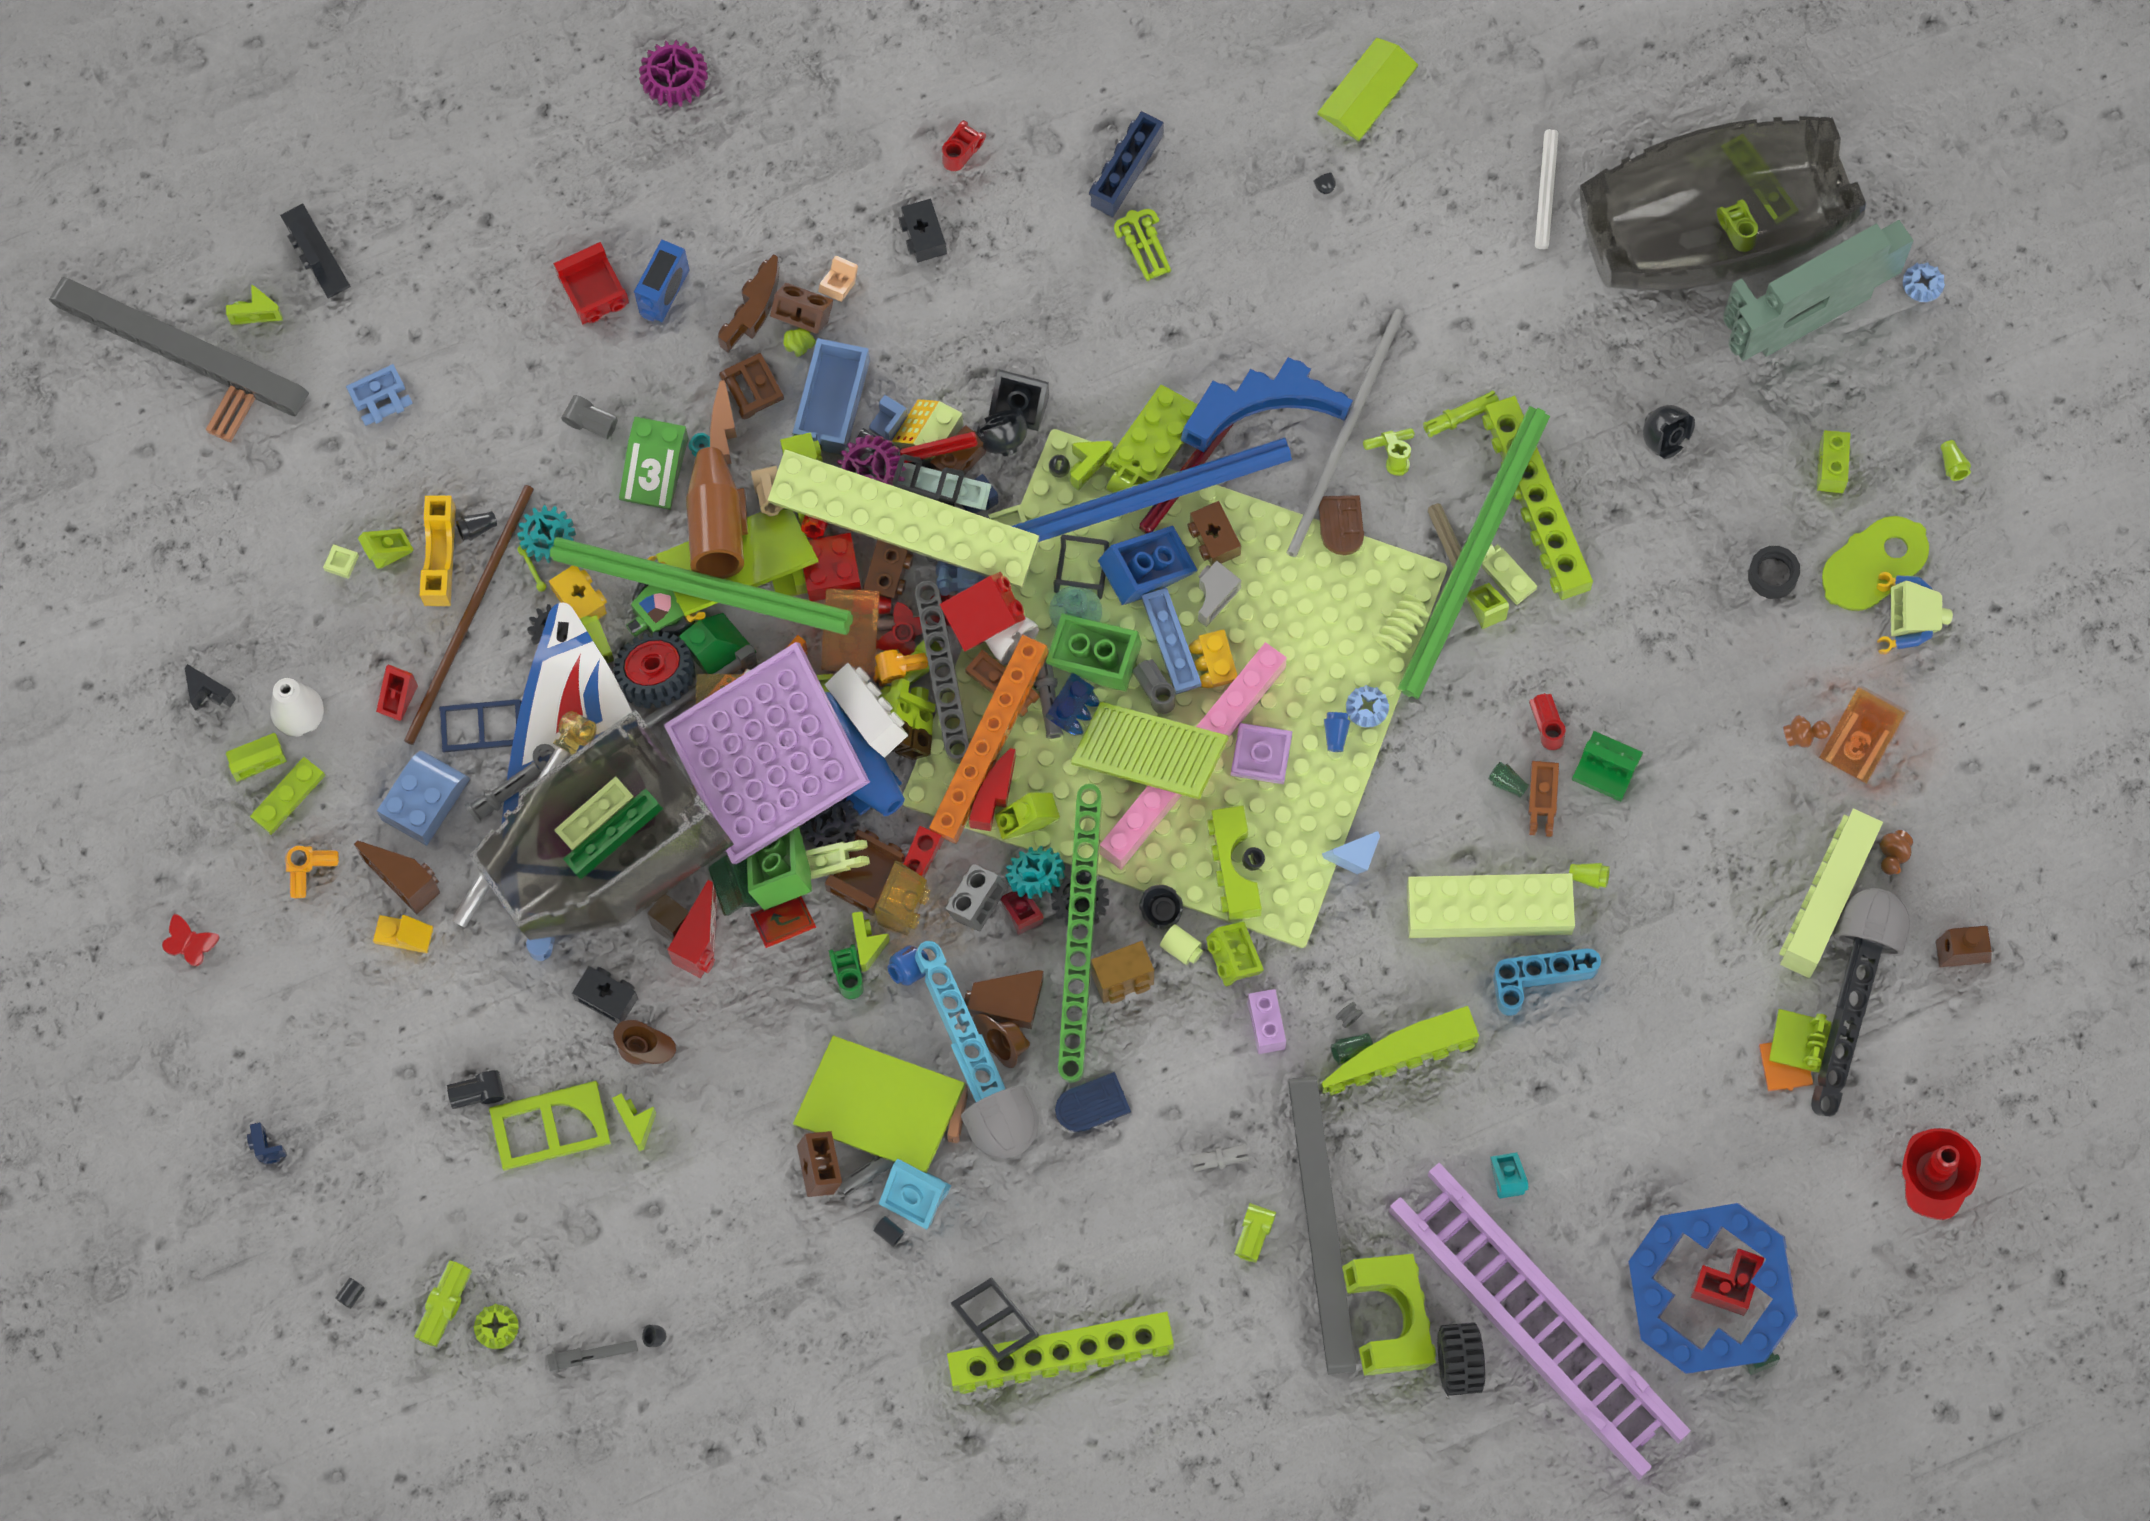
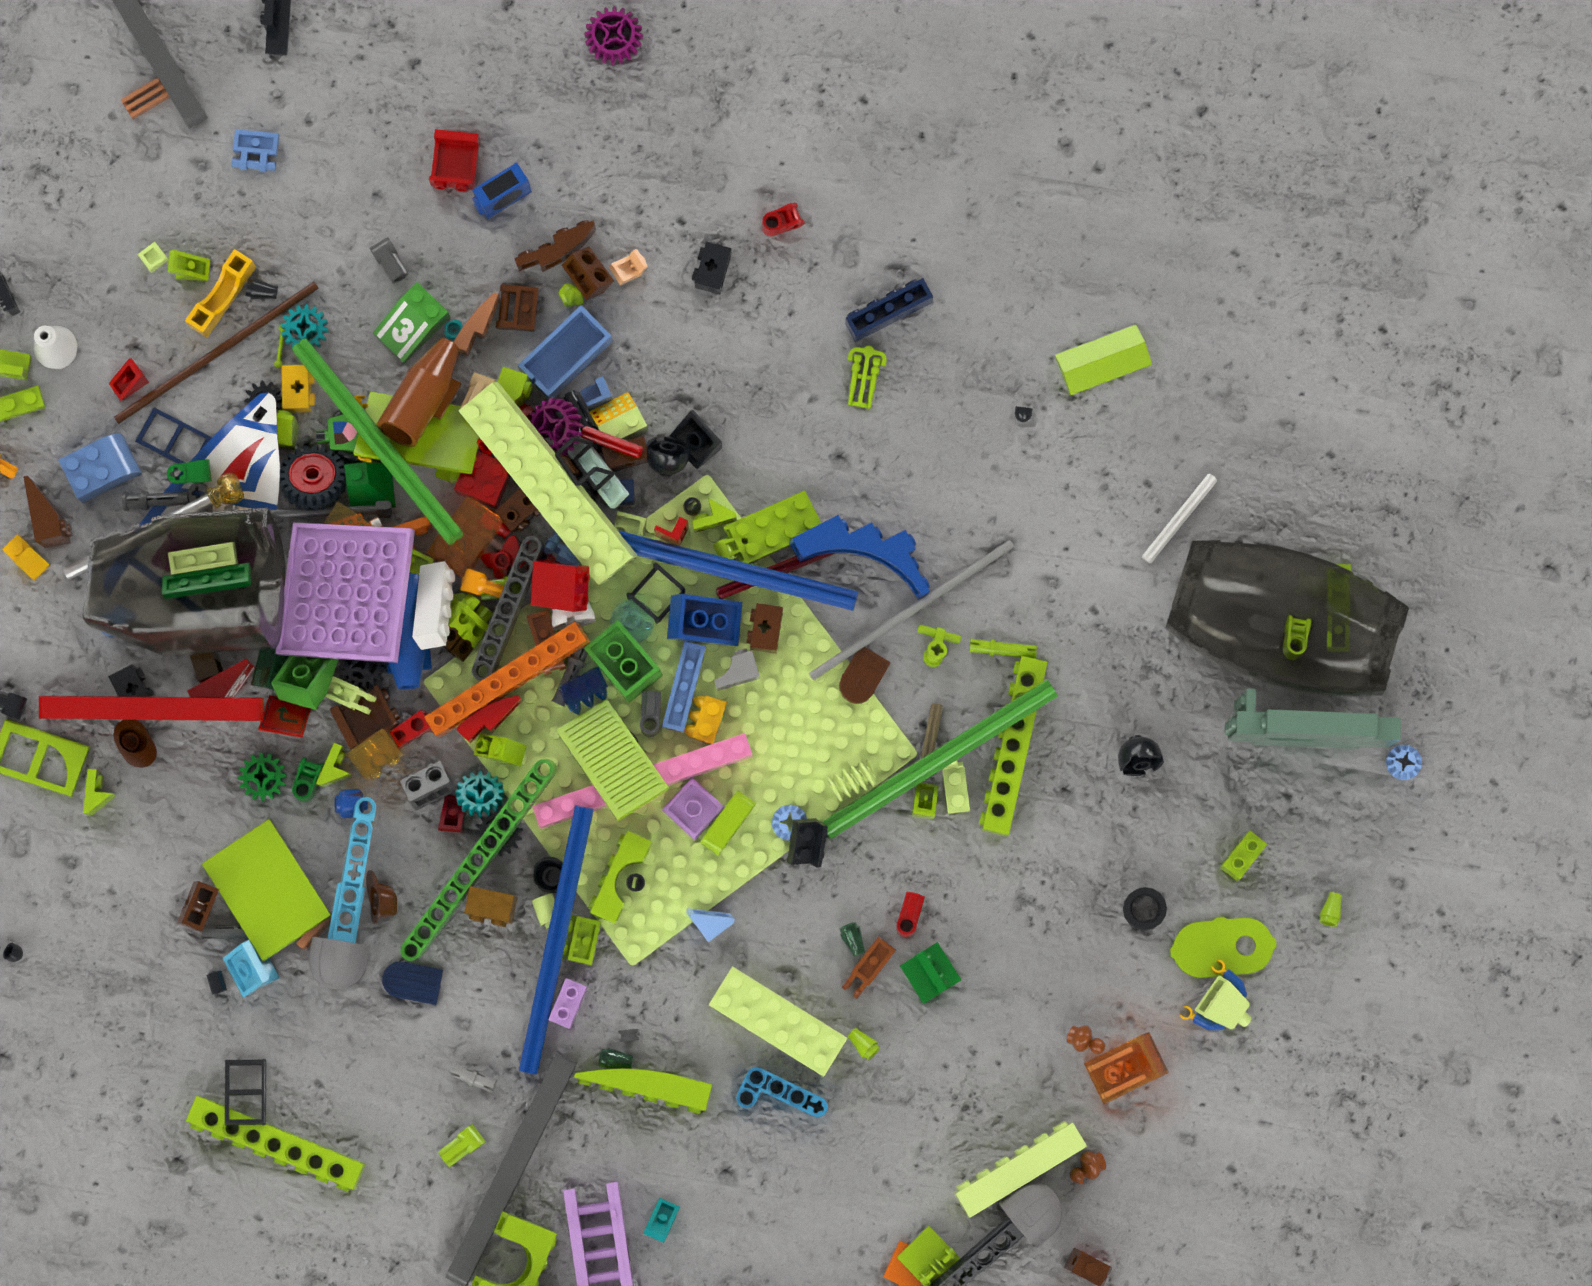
camera: 30 degrees right, 10 degrees up
lime slope [226,285,283,325] -> none
reddish brown slope [964,970,1044,1030] -> none
blue cone [1324,712,1350,752] -> none
none -> red beam [39,696,264,721]
none -> green piece [167,459,212,484]
none -> green gear [238,753,287,802]
none -> blue axle [519,805,594,1074]
none -> red panel [654,517,689,546]
none -> lime beam [700,790,756,856]
none -> black bracket [787,818,828,868]

